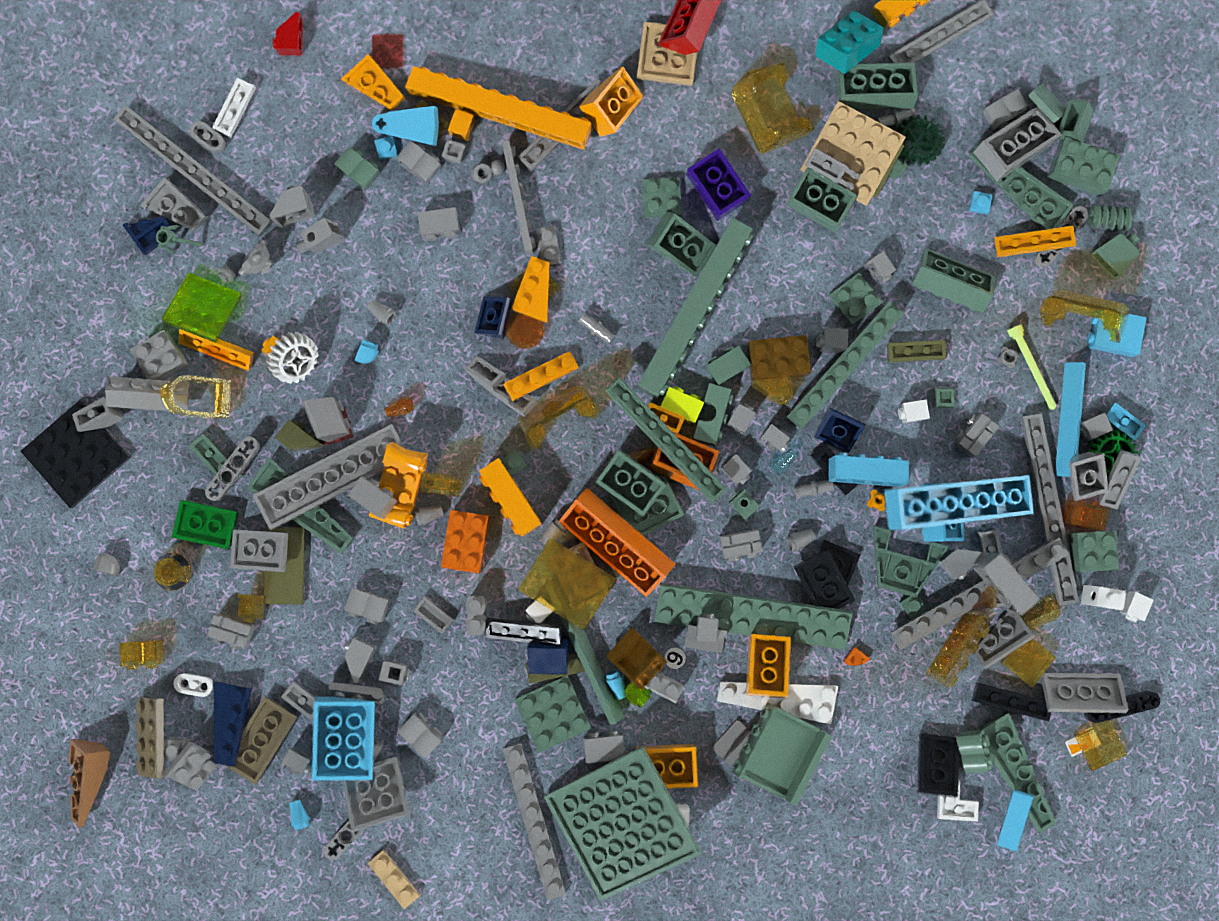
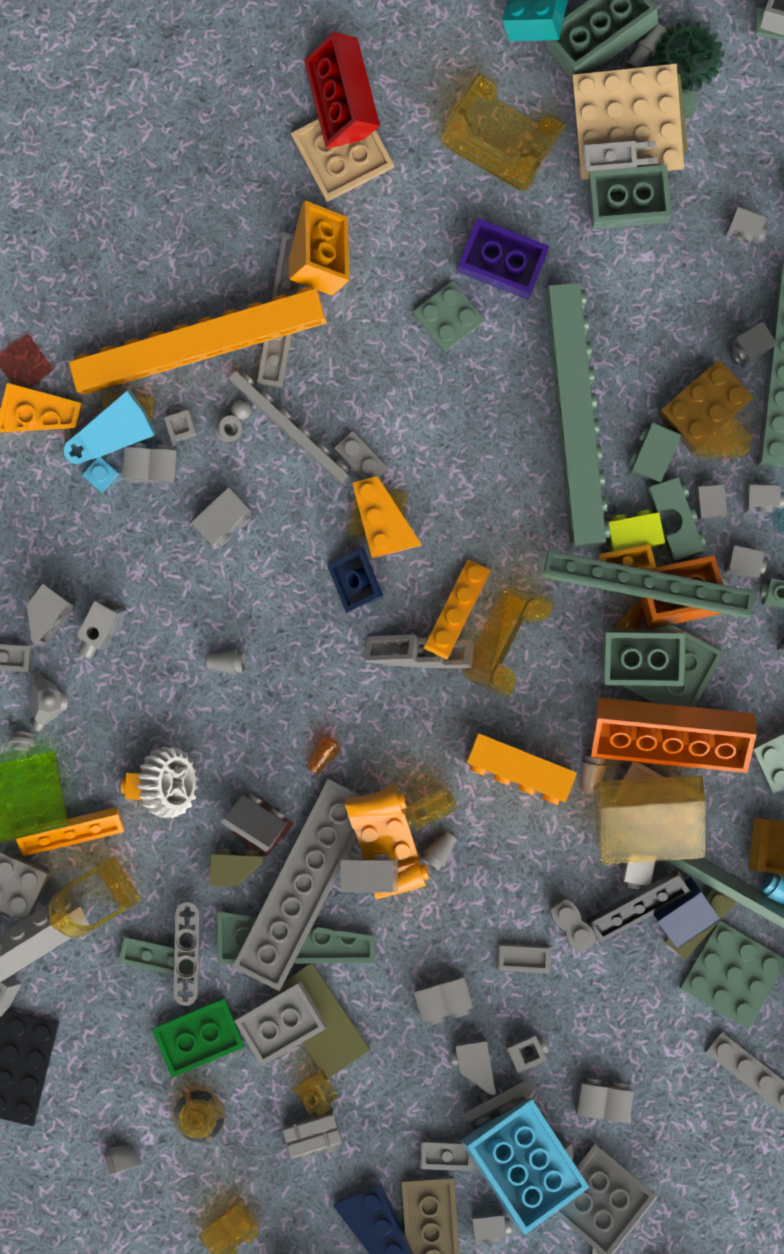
camera: 30 degrees left, 0 degrees up
white plate [174,673,214,697] -> none
sand green brick [334,147,380,191] -> none
medium azure piece [354,339,379,364] -> none
orange brick [441,510,490,573] -> none
light orange brick [448,109,475,141] -> none
sand green brick [501,449,528,477] -> none
clear orange tile [506,312,545,349] -> none
light grey pin [578,312,616,344] -> none
sand green slope [646,212,717,277] -> none
sand green plate [829,272,882,326] -> none

